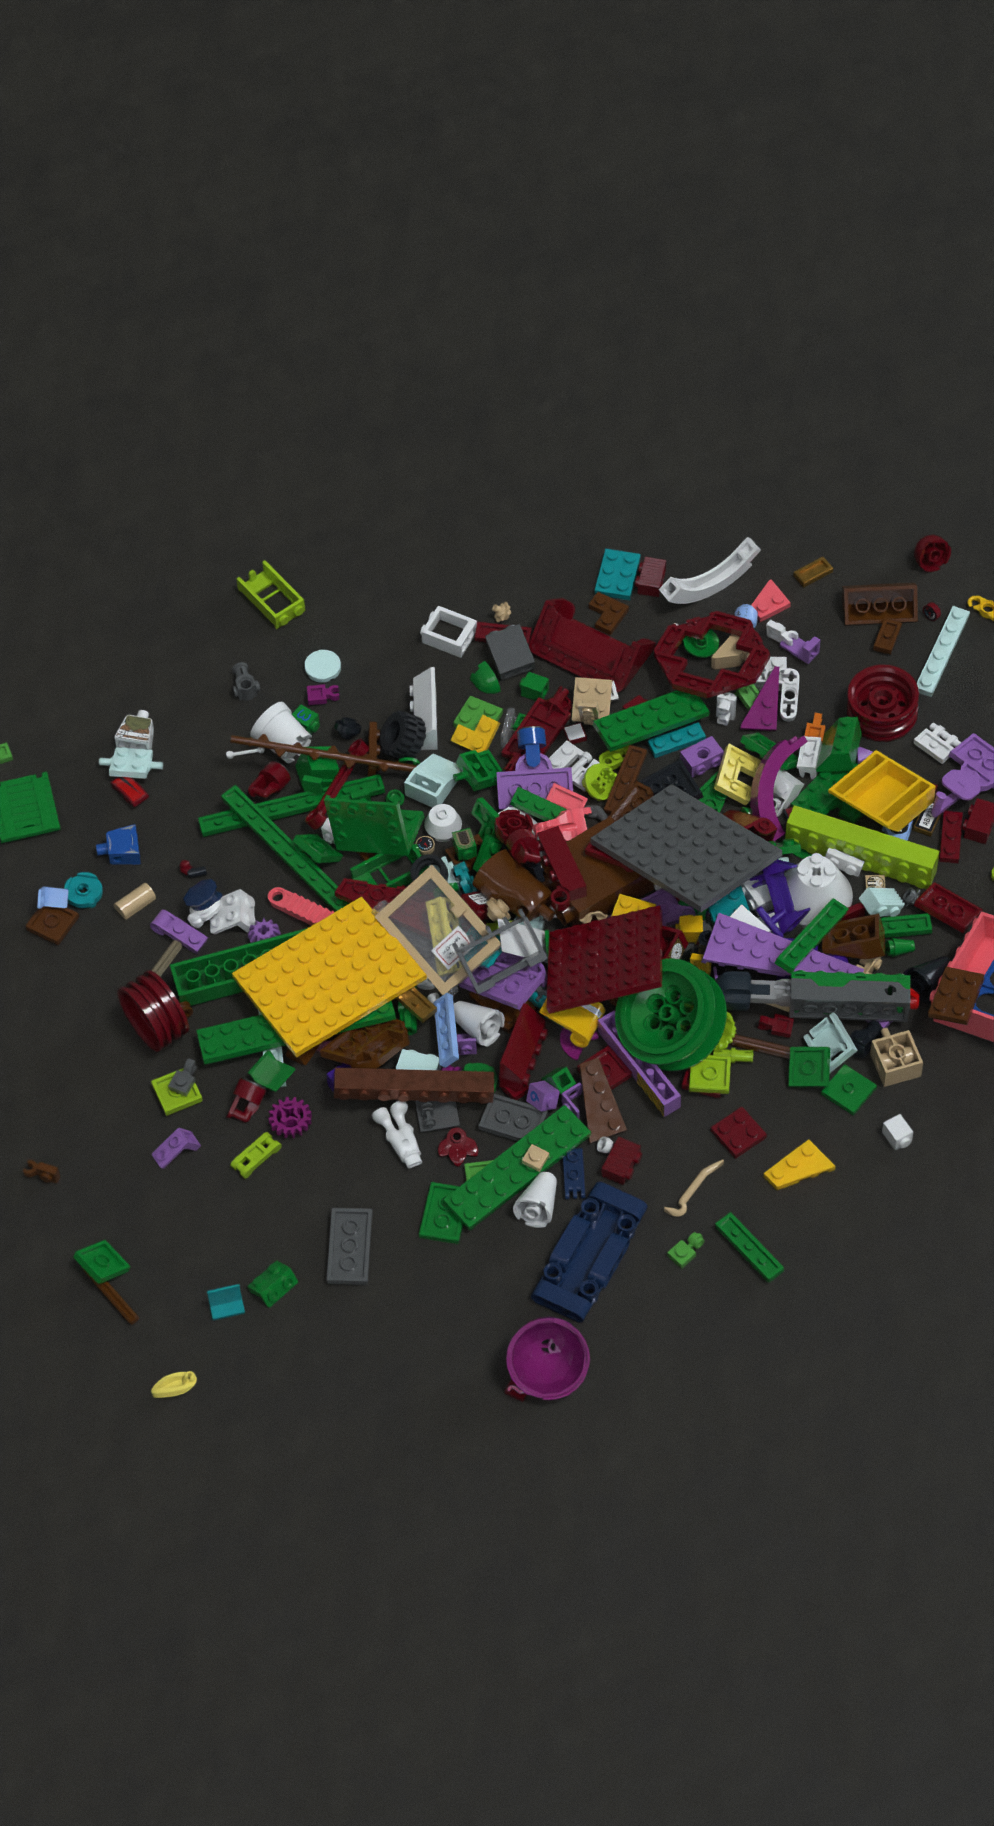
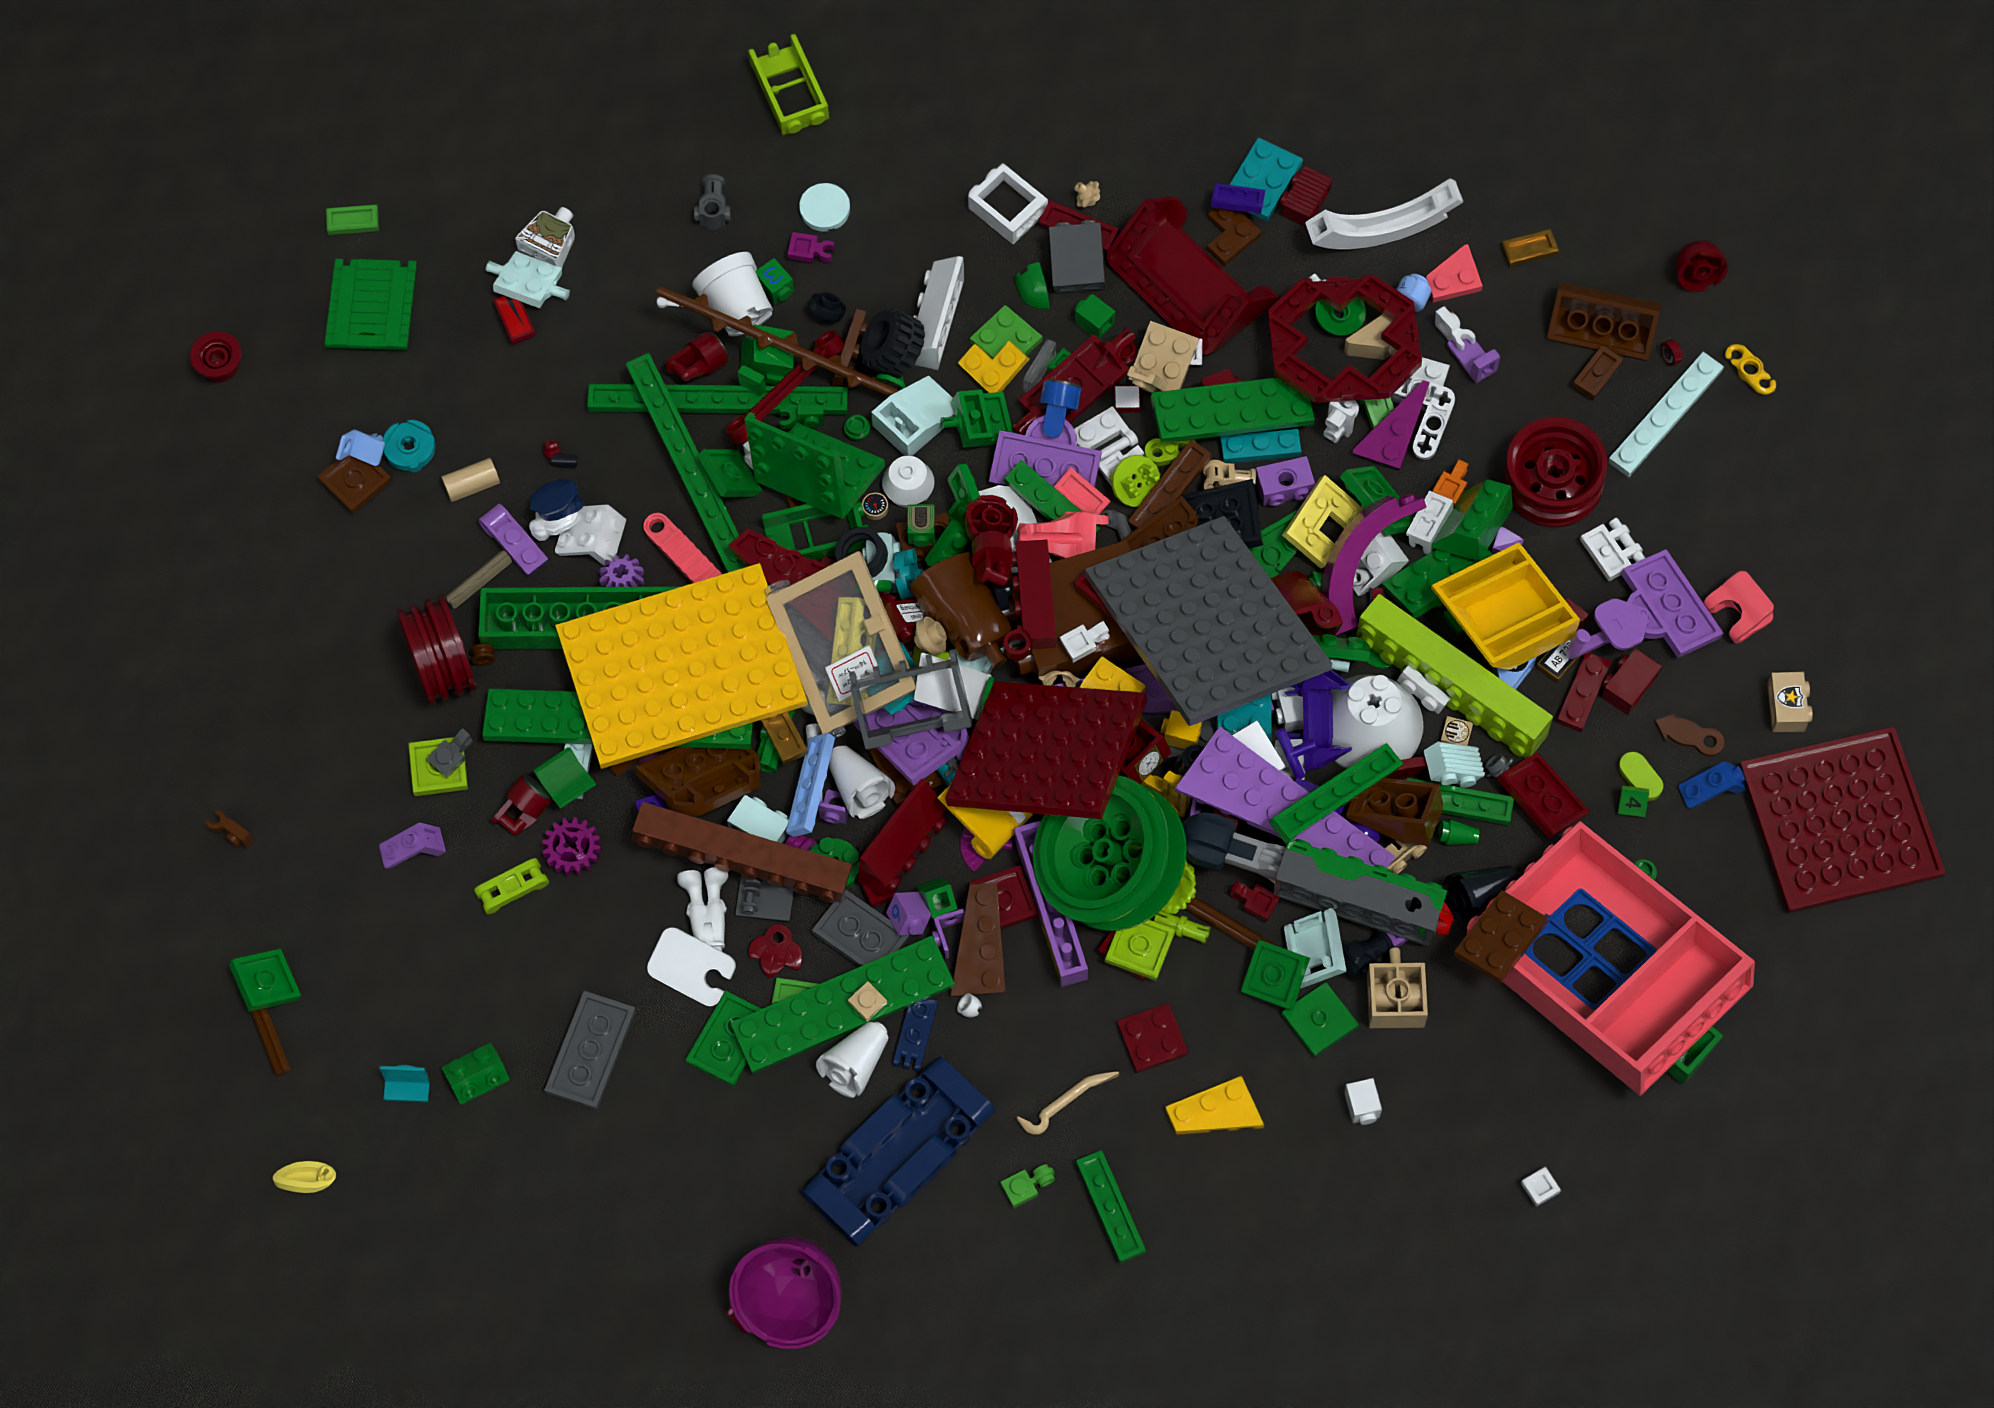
camera: 15 degrees right, 10 degrees up
blue torso [96,824,141,864] -> none
dark red brick [602,1137,643,1185] -> none
none -> white piece [647,927,736,1006]
none -> white plate [1060,621,1110,663]
none -> tan connector [1203,460,1256,489]
none -> dark purple plate [1211,183,1266,214]

